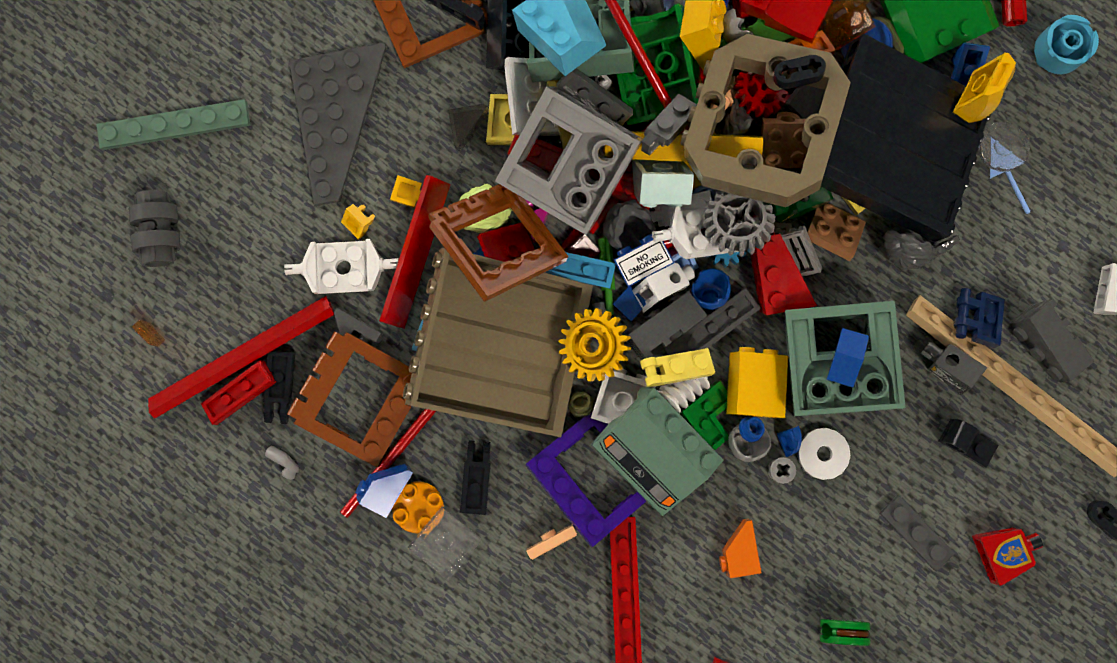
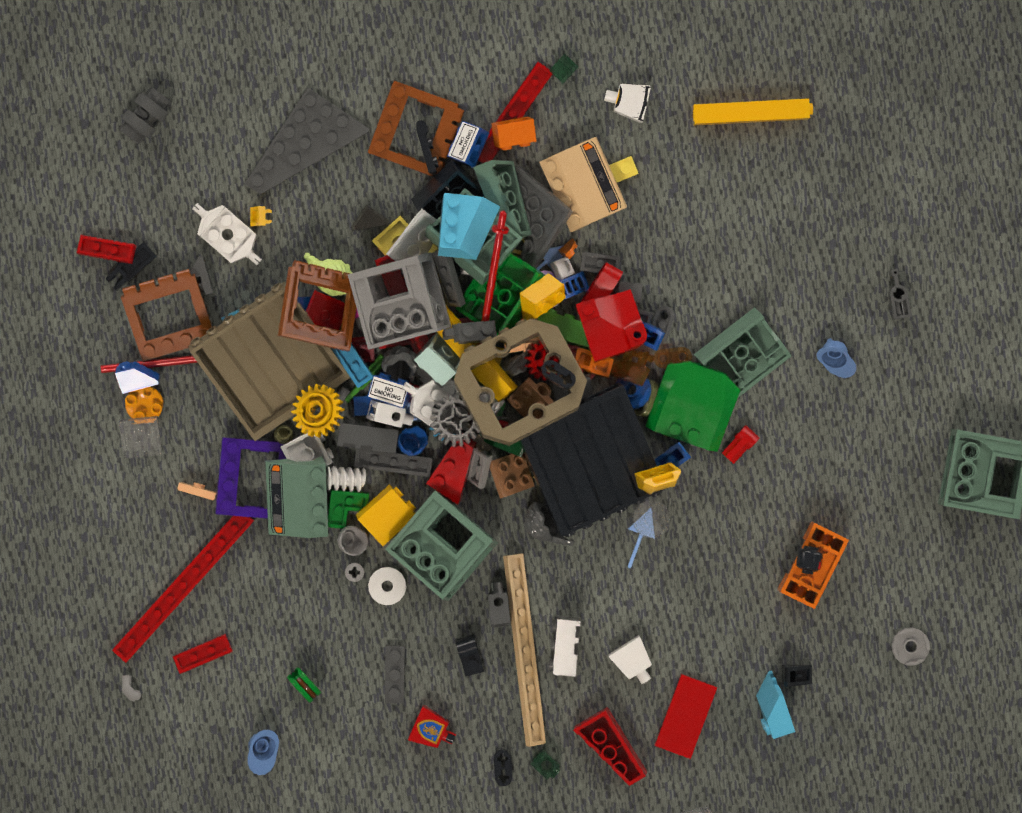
camera: 40 degrees right, 5 degrees up
sand green plate [96,99,251,150] -> none
clear orange tile [132,319,165,347] -> none
red tile [148,296,334,418] -> none
light grey arm [265,446,299,480] -> none
red tile [379,175,451,329] -> none
yellow plate [390,175,422,208] -> none
black hinge [460,440,491,515] -> none
light yellow plate [640,348,715,387] -> none
orange slope [719,519,761,578] -> none
light grey hair [722,9,754,44] -> none
blue plate [739,416,765,442] -> none
blue tile [777,426,802,457] -> none
blue slope [826,328,869,388] -> none
dark blue plate [954,288,1005,348] -> none
medium azure brick [1034,15,1099,74] -> none

